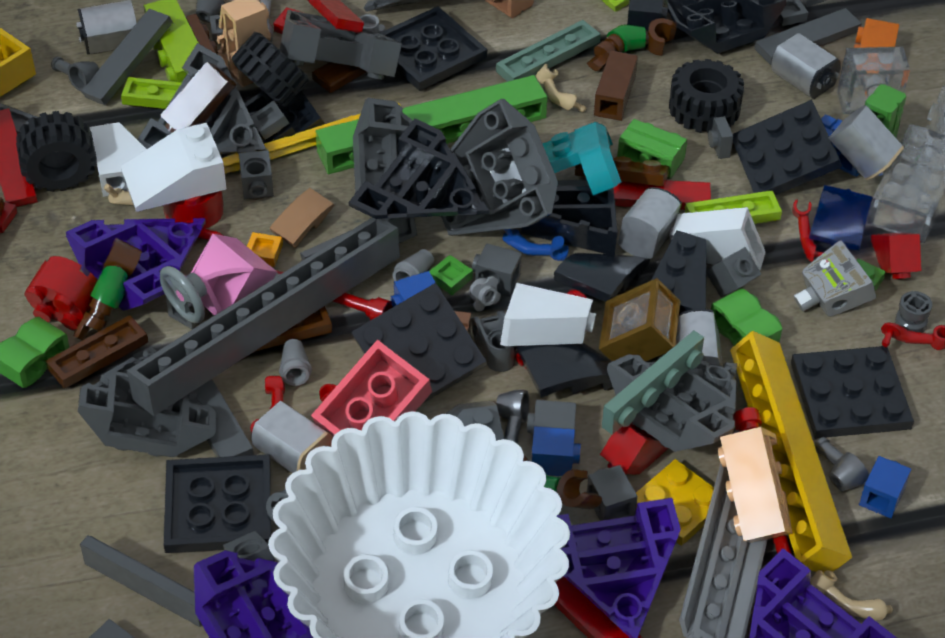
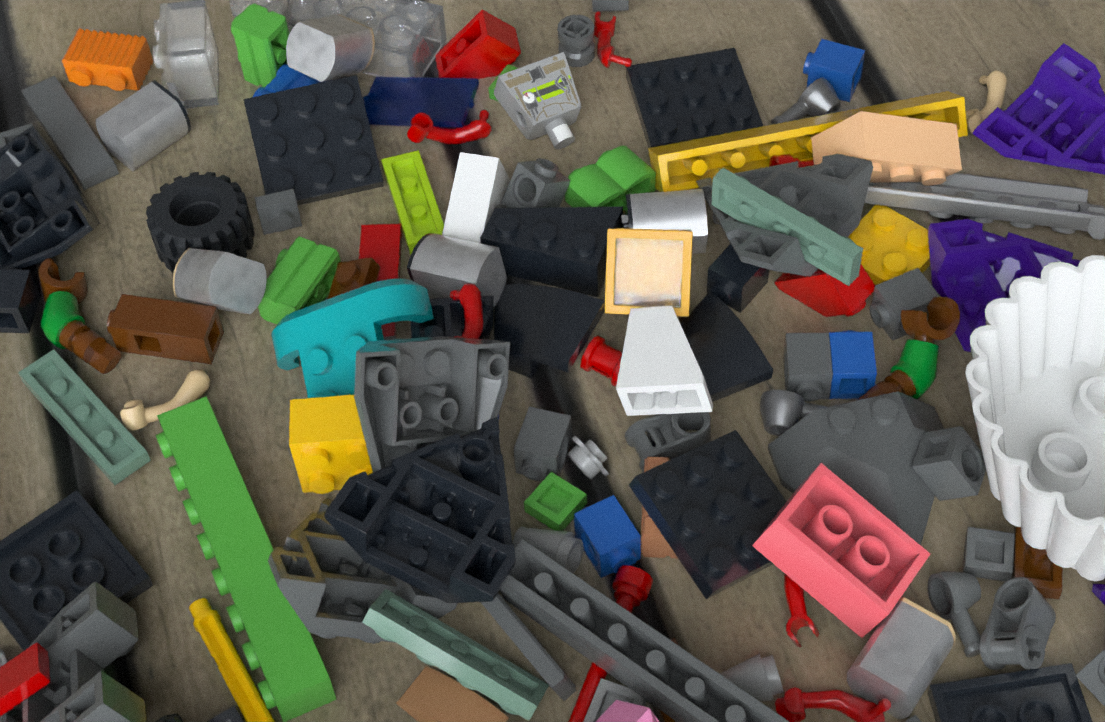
camera: 90 degrees left, 5 degrees up
none -> flat silver piece [173,248,266,314]
none -> sand green plate [362,589,549,721]
none -> red piece [450,283,483,339]

